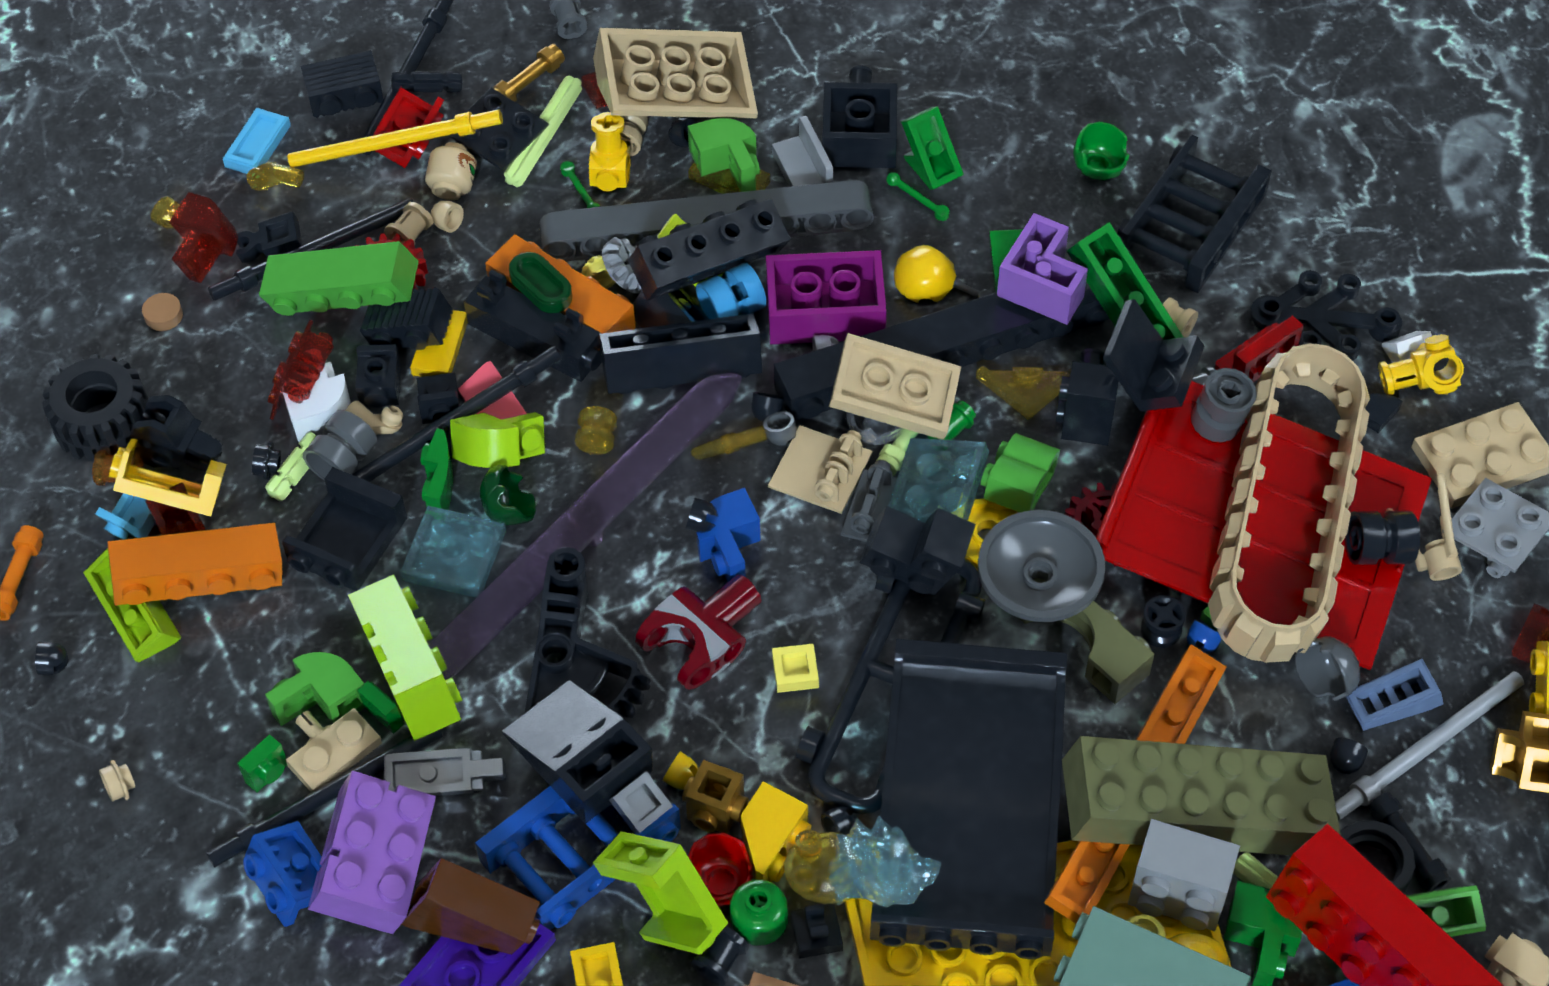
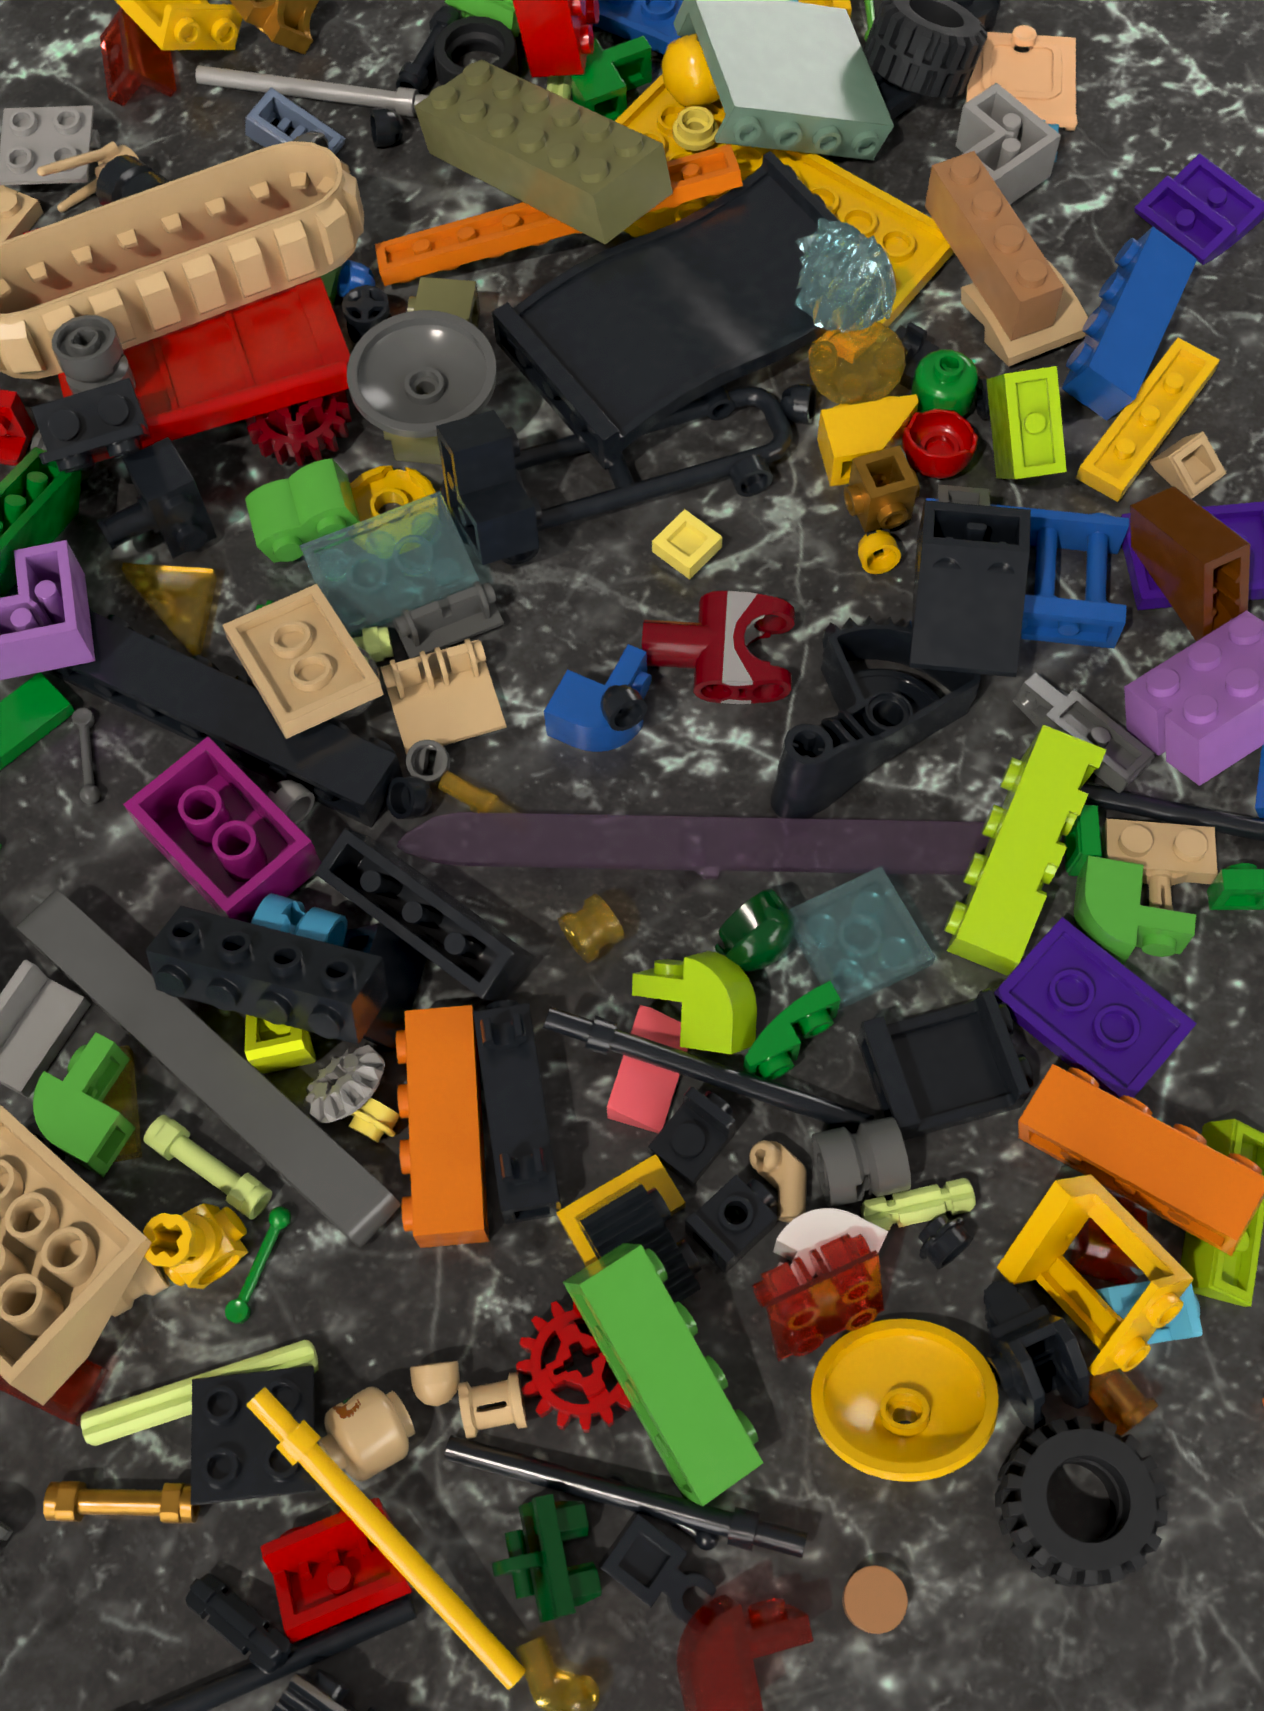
camera: 130 degrees left, 10 degrees up
dark green tile [509,252,573,313] -> none
yellow hair [893,245,956,303] -> none
light grey brick [1128,819,1240,931] -> none
none -> yellowish green bar [144,1114,272,1220]
none -> dark green hips [492,1494,602,1623]
none -> yellow dish [811,1319,998,1482]
none -> dark purple plate [994,917,1197,1099]

